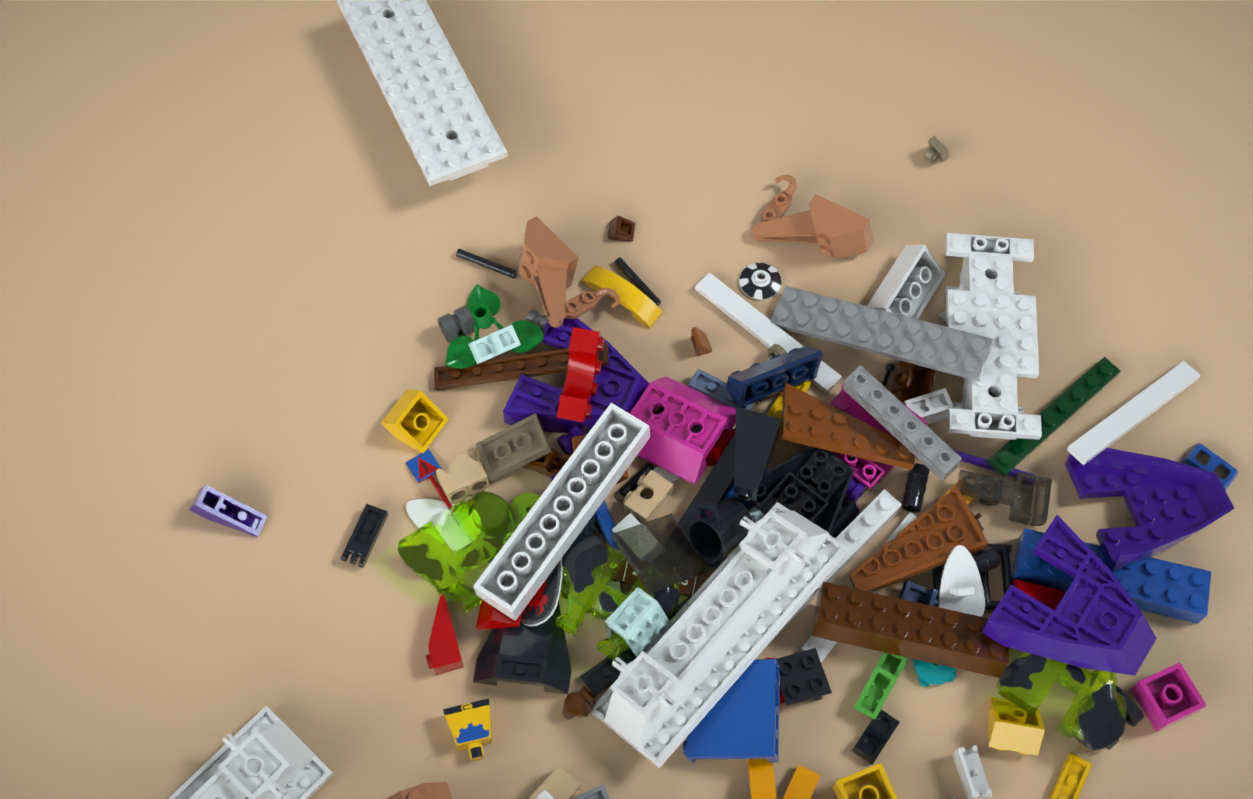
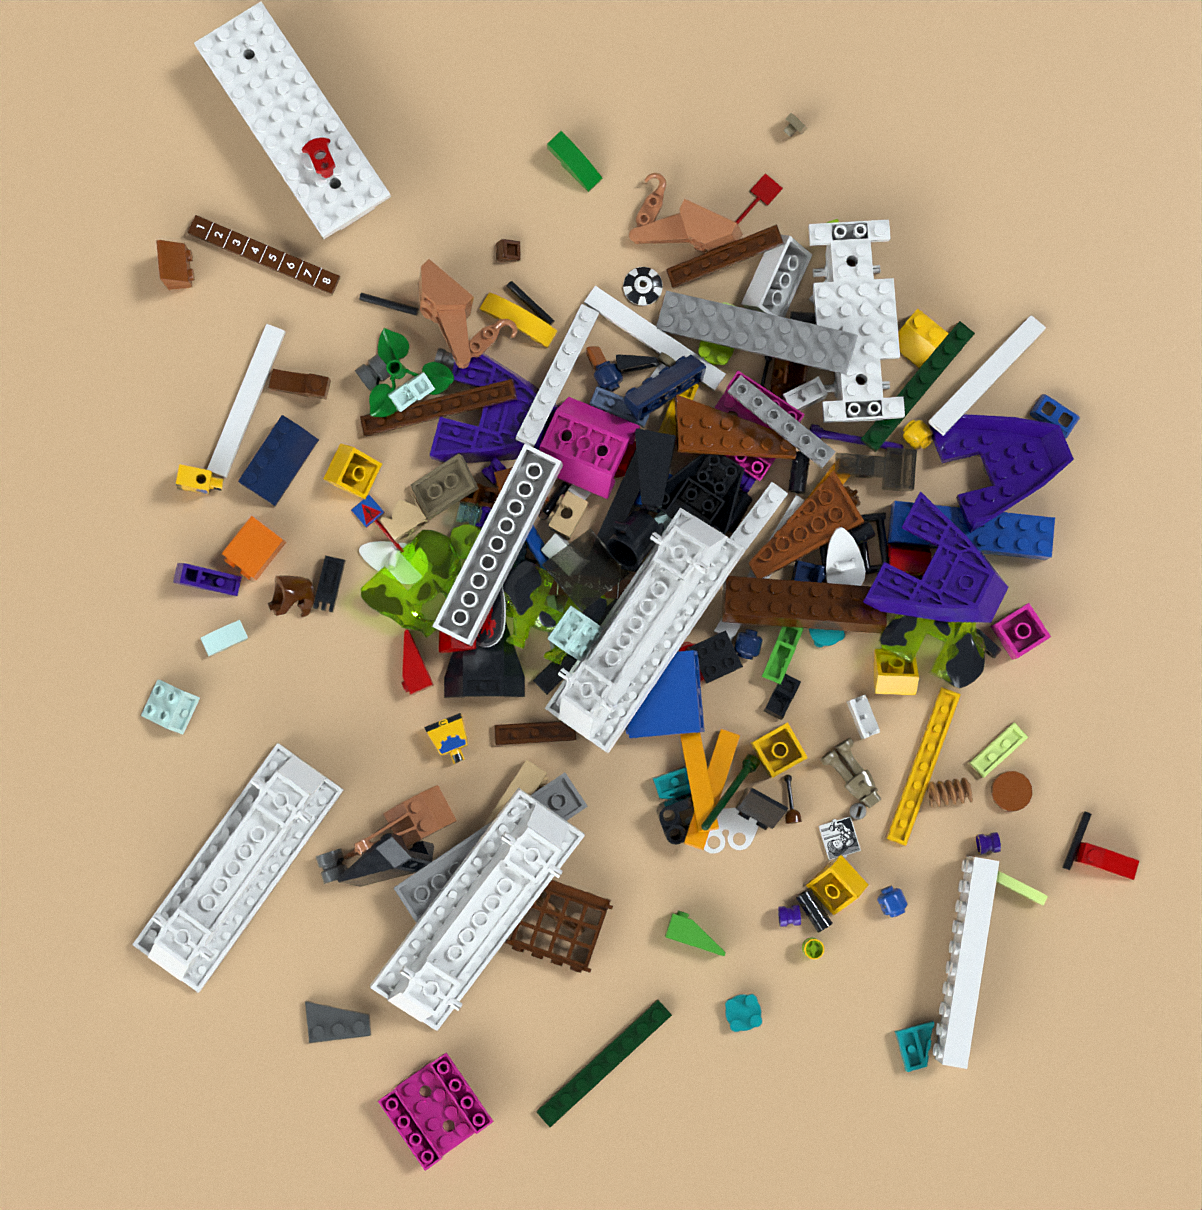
camera: 10 degrees left, 20 degrees up
red brick [556,327,604,422] -> none
reddish brown rock [562,687,597,719] -> none
none -> light aqua bracket [141,679,200,734]
none -> dark orange slope [156,240,195,290]
none -> yellow torso [176,464,224,494]
none -> reddish brown tile [188,215,340,295]
none -> light aqua slope [200,620,248,656]
none -> white tile [207,324,286,478]
none -> orange brick [222,516,286,580]
none -> dark blue slope [238,415,319,507]
none -> reddish brown piece [267,575,314,617]
none -> reddish brown slope [268,369,331,400]
none -> red piece [302,137,336,178]
none -> clear light blue wheel [456,502,480,526]
none -> reddish brown tile [494,721,576,745]
none -> white plate [515,304,600,448]
none -> green slope [547,131,603,192]
none -> dark blue head [594,361,623,392]
none -> black slope [616,354,660,374]
none -> reddish brown tile [666,224,784,289]
none -> lime piece [698,341,734,365]
none -> dark blue head [734,629,763,660]
none -> red piece [736,173,783,224]
none -> yellow slope [898,308,949,368]
none -> yellow head [903,420,933,449]

